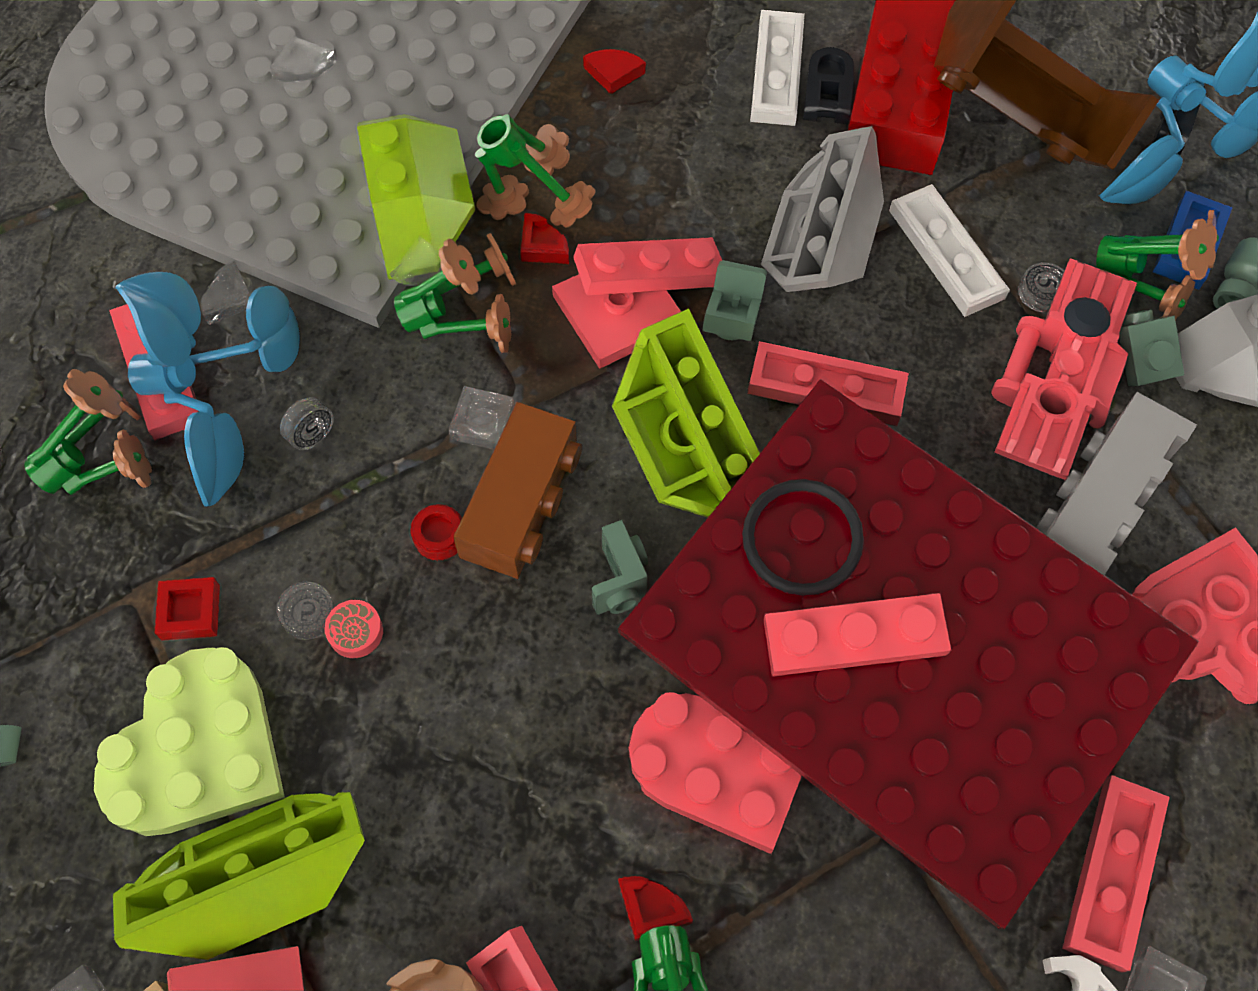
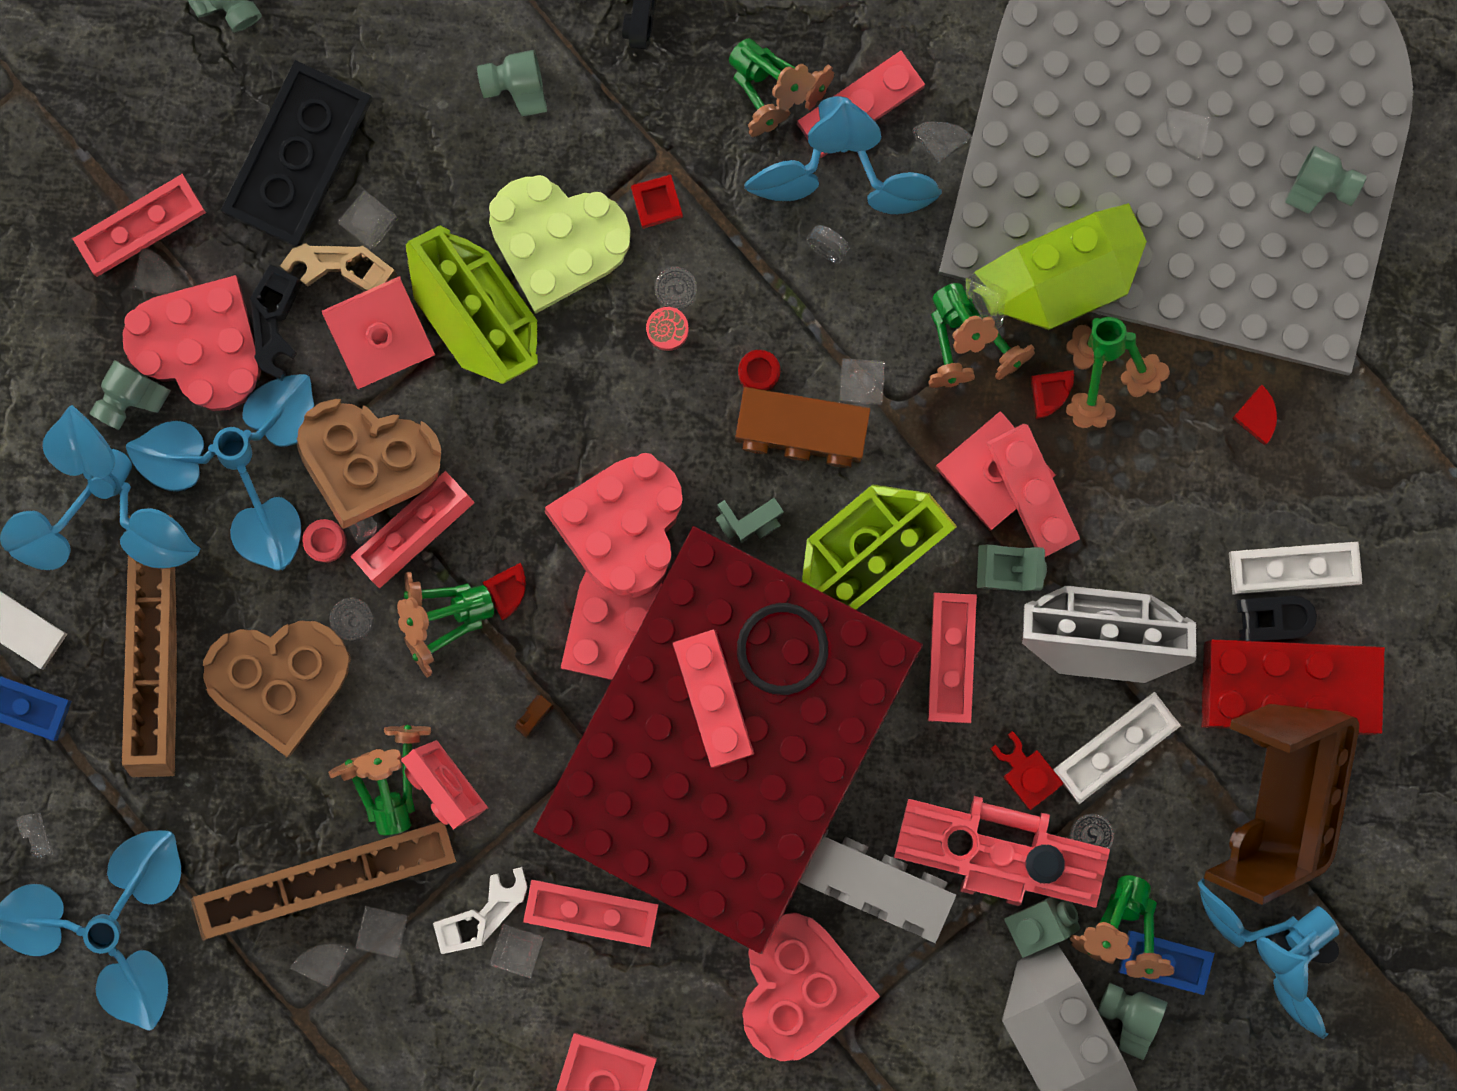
camera: 80 degrees right, 20 degrees up
none -> reddish brown tile [515,695,554,738]
none -> coral plate [545,453,683,597]
none -> red plate [990,731,1064,810]

